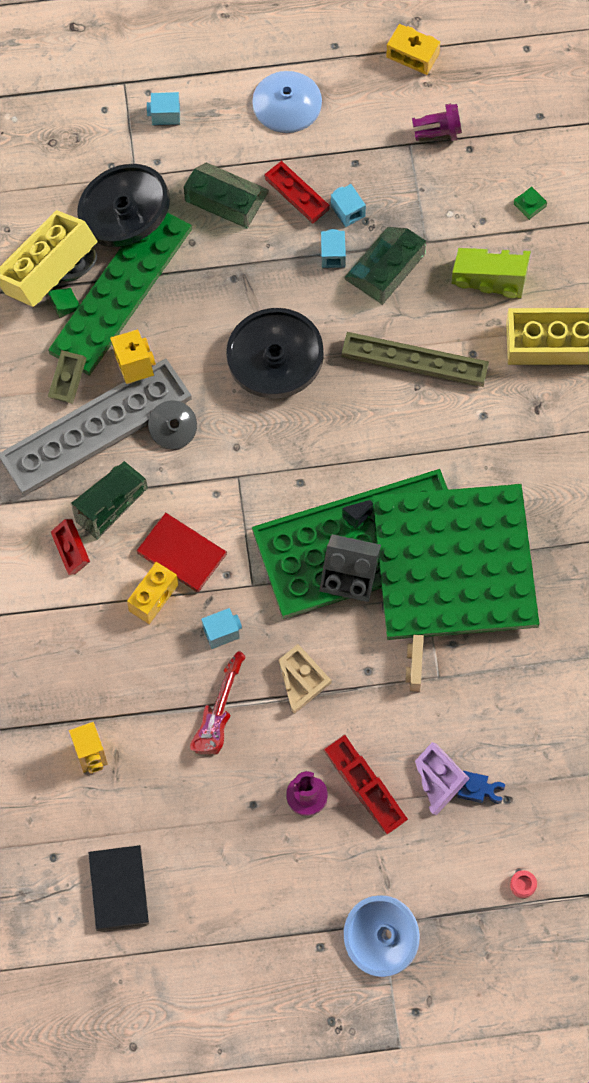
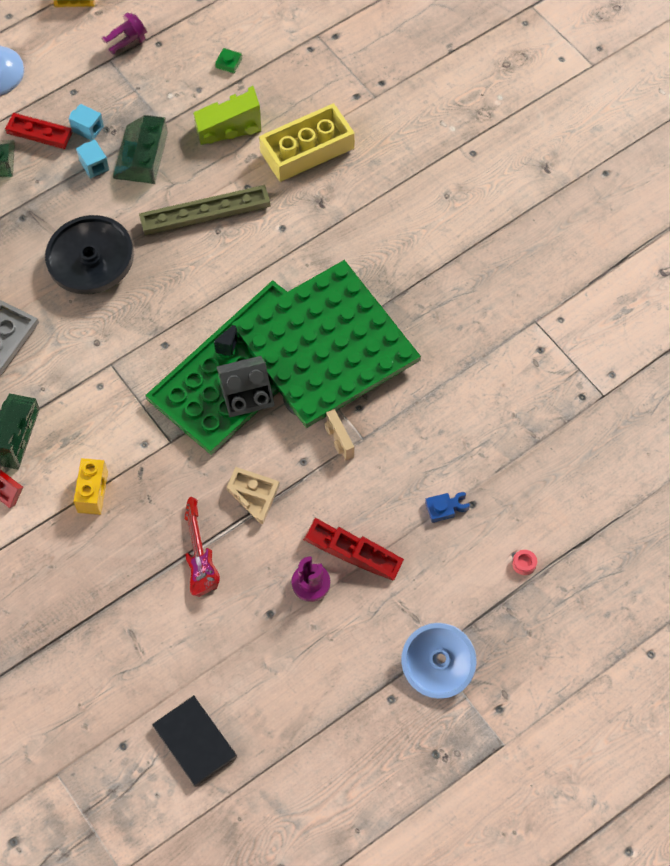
camera: 30 degrees left, 5 degrees down
yellow brick [69,722,108,773] -> none
red tile [137,512,227,593] -> none
dark grey dish [148,400,197,449] -> none
medium azure brick [201,608,242,649] -> none
lavender wing [415,742,470,815] -> none

